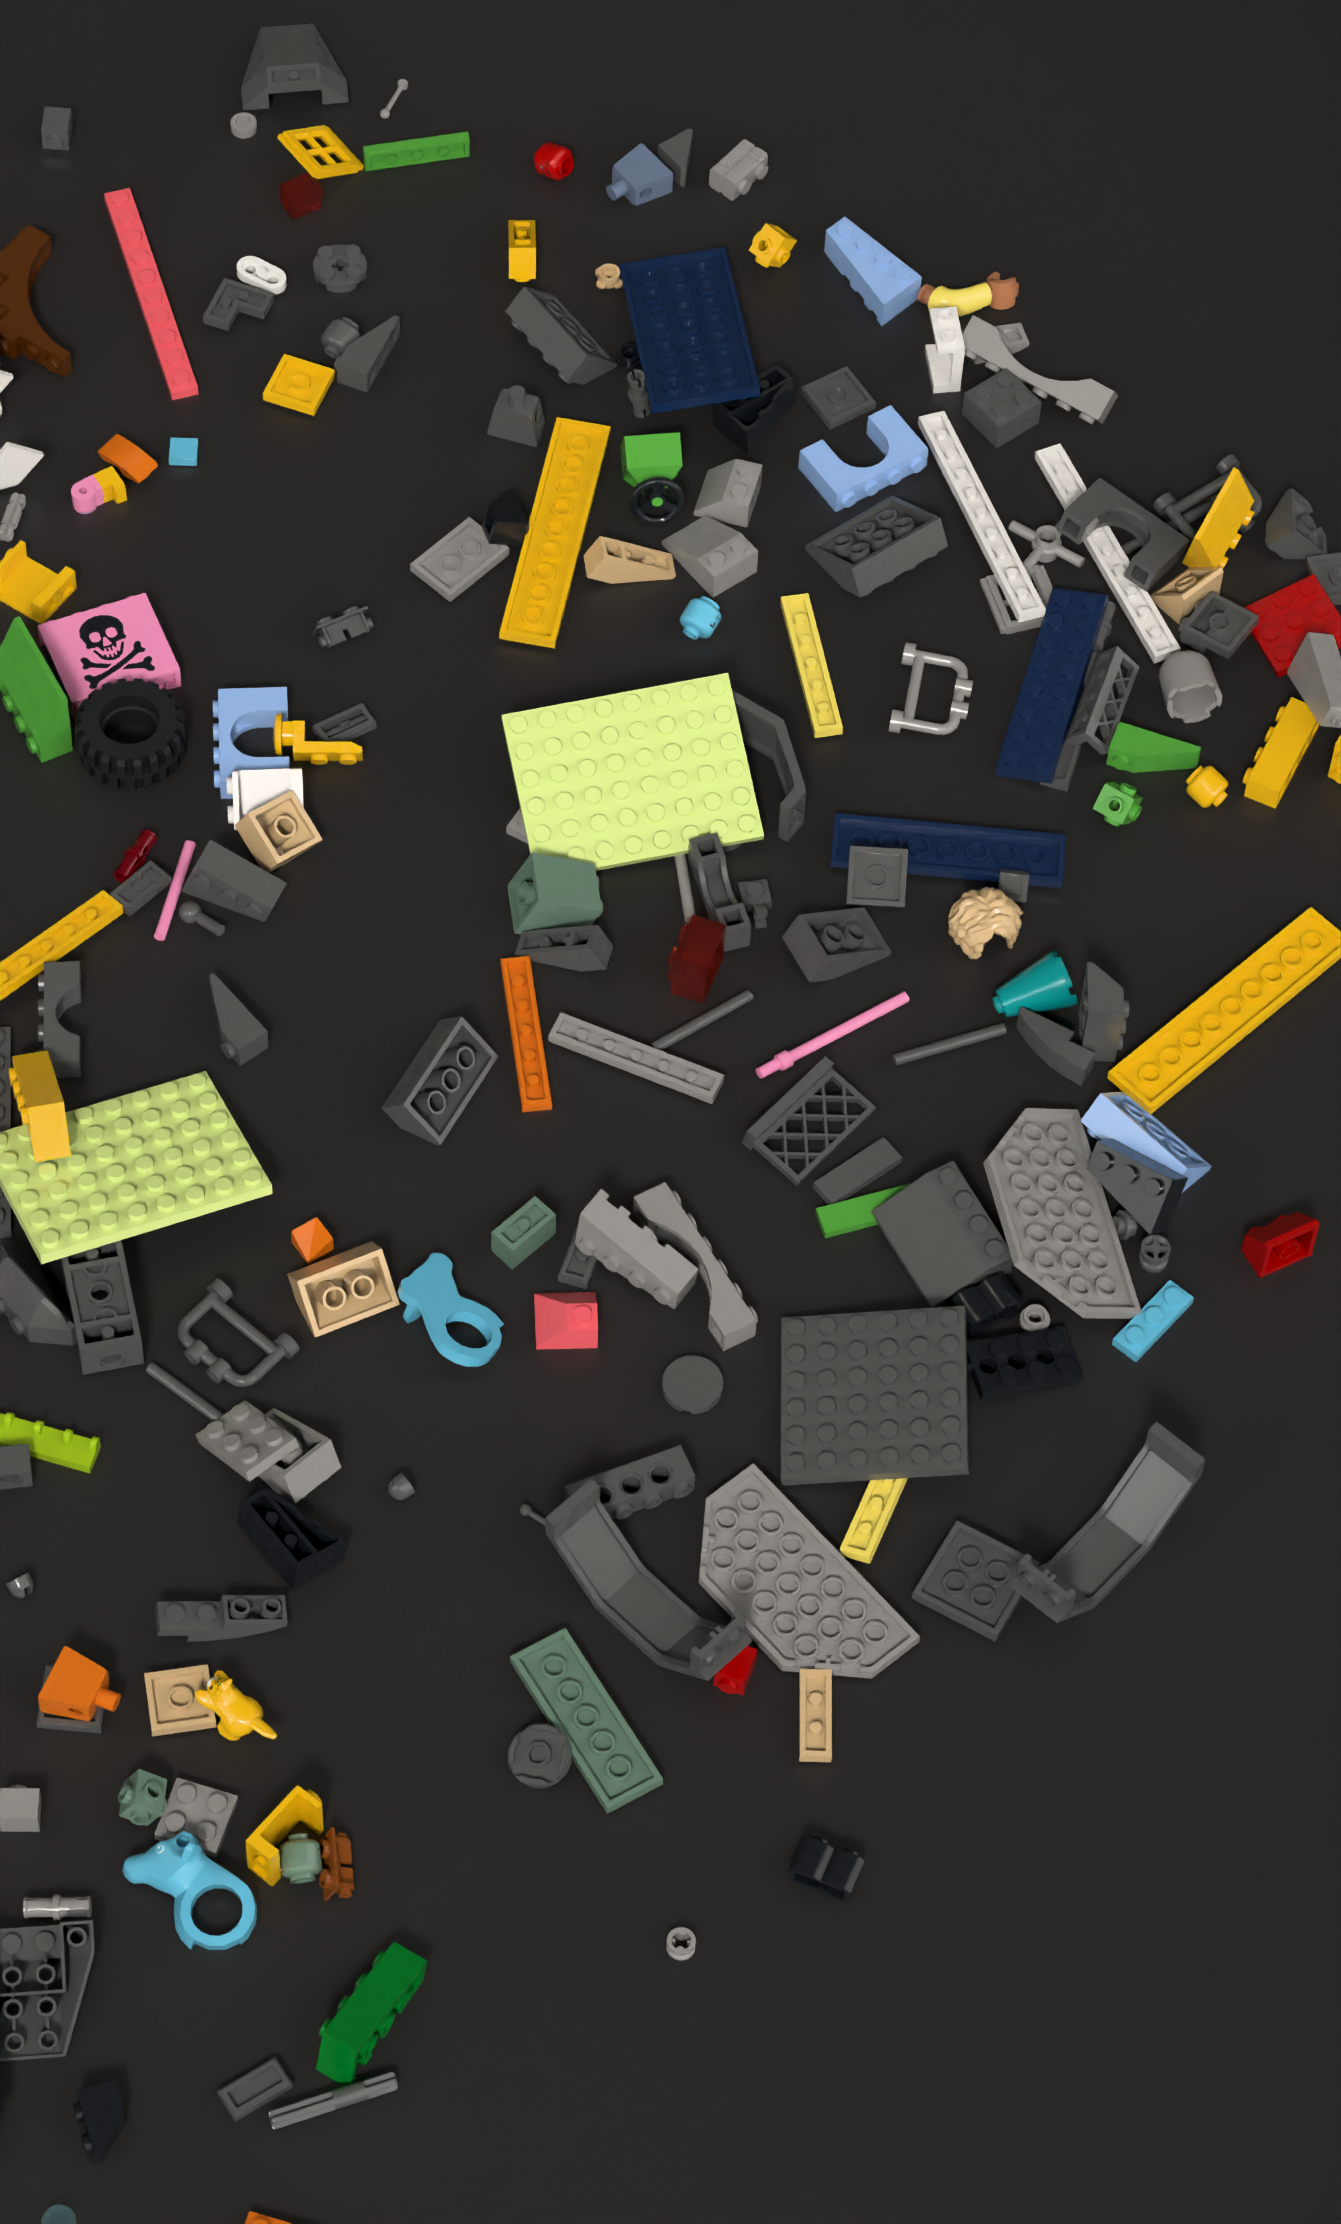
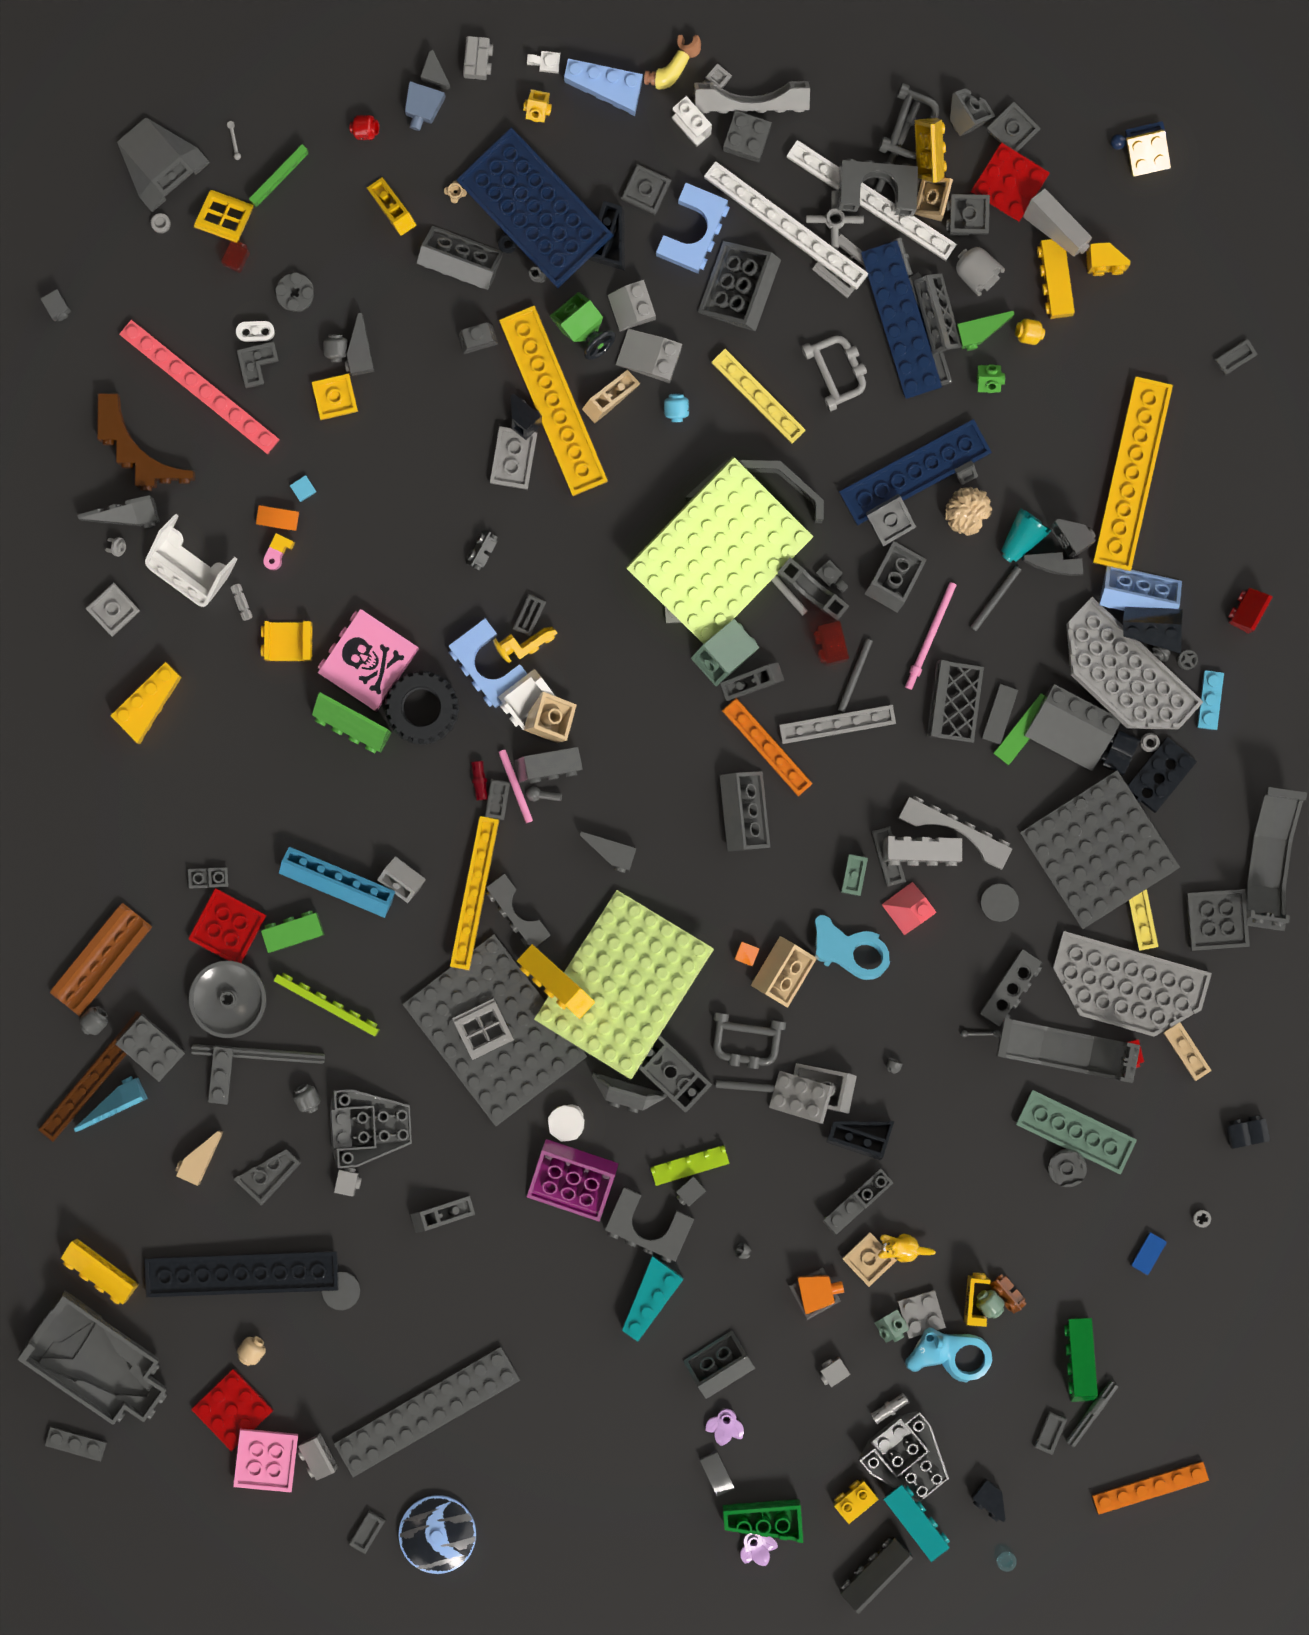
camera: 30 degrees left, 30 degrees up
none -> white plate [527,51,560,73]
none -> blue tile [1131,1232,1167,1275]

